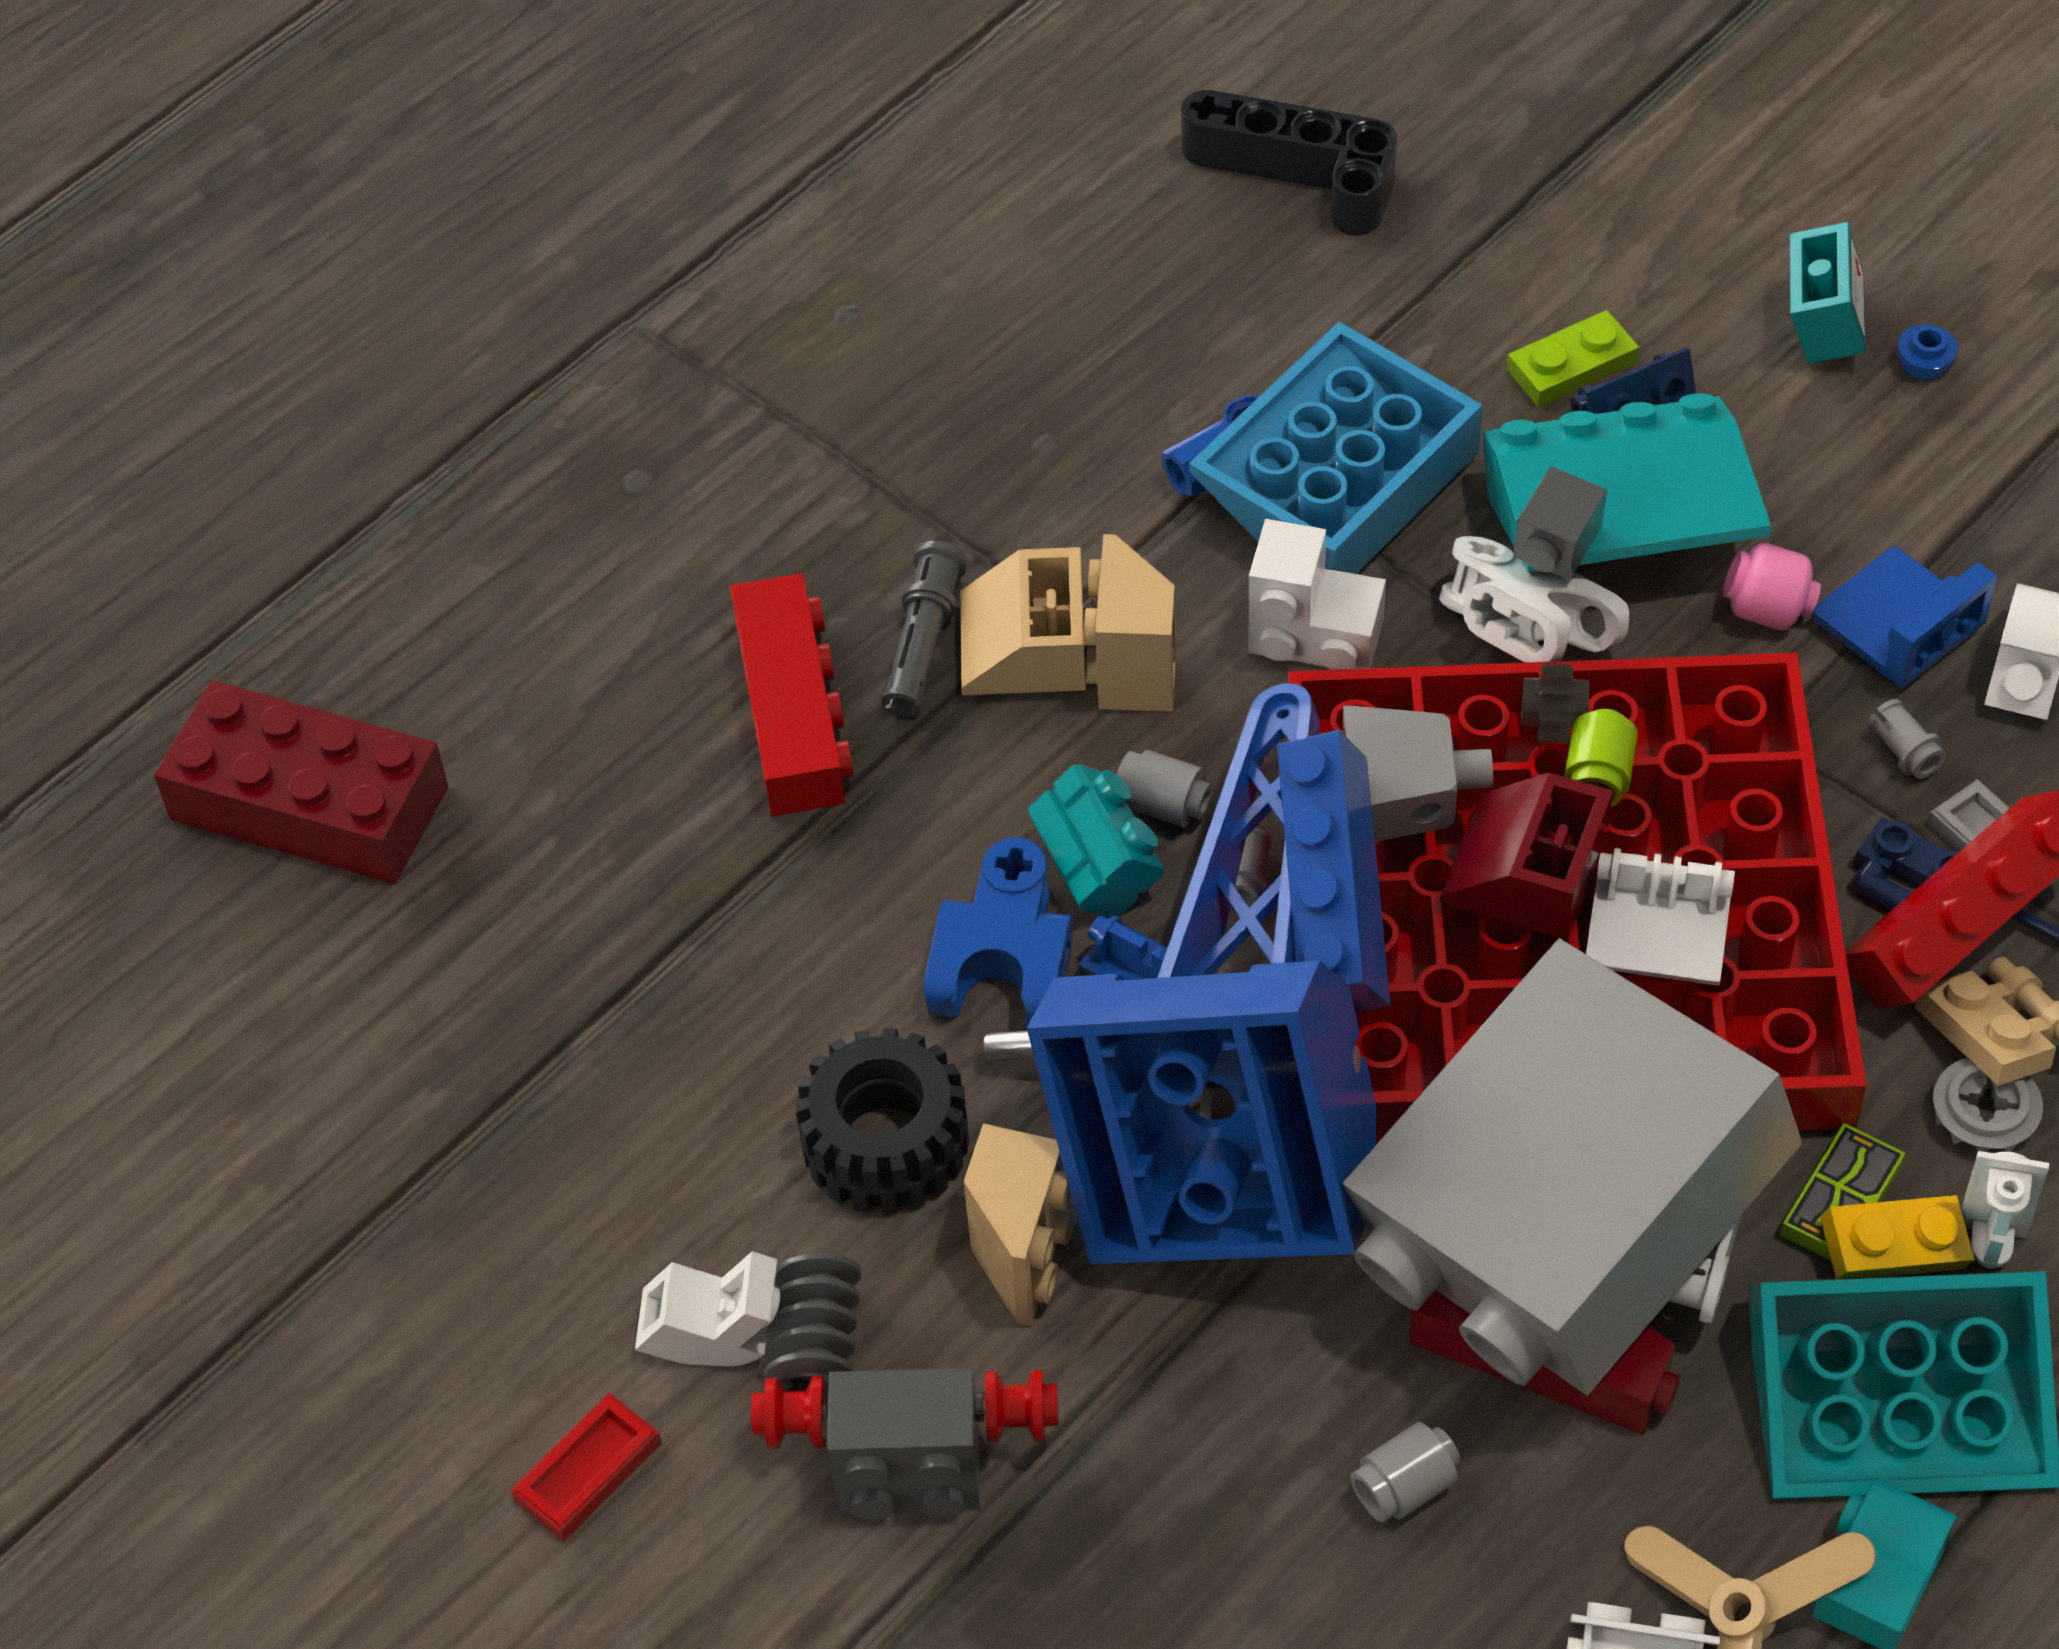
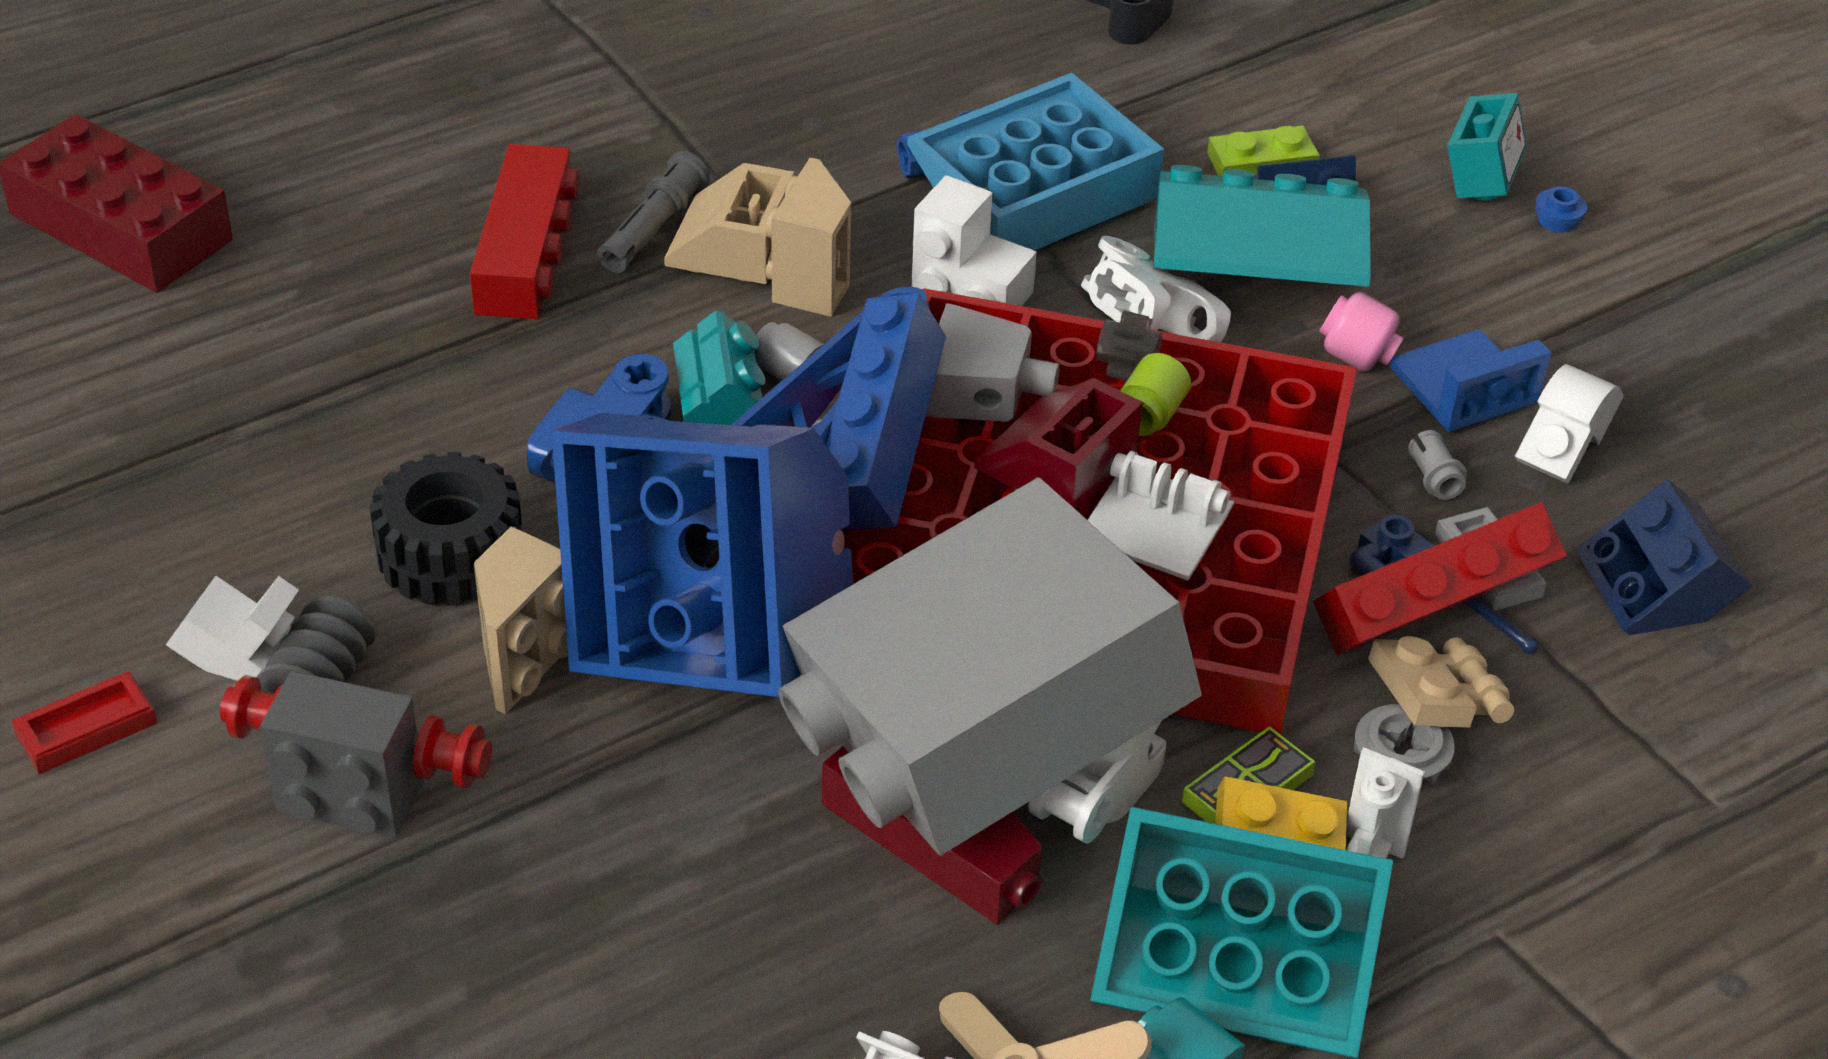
camera: 10 degrees right, 10 degrees down
light grey brick [1350,1422,1460,1523] -> none
dark grey brick [1513,466,1607,580] -> none

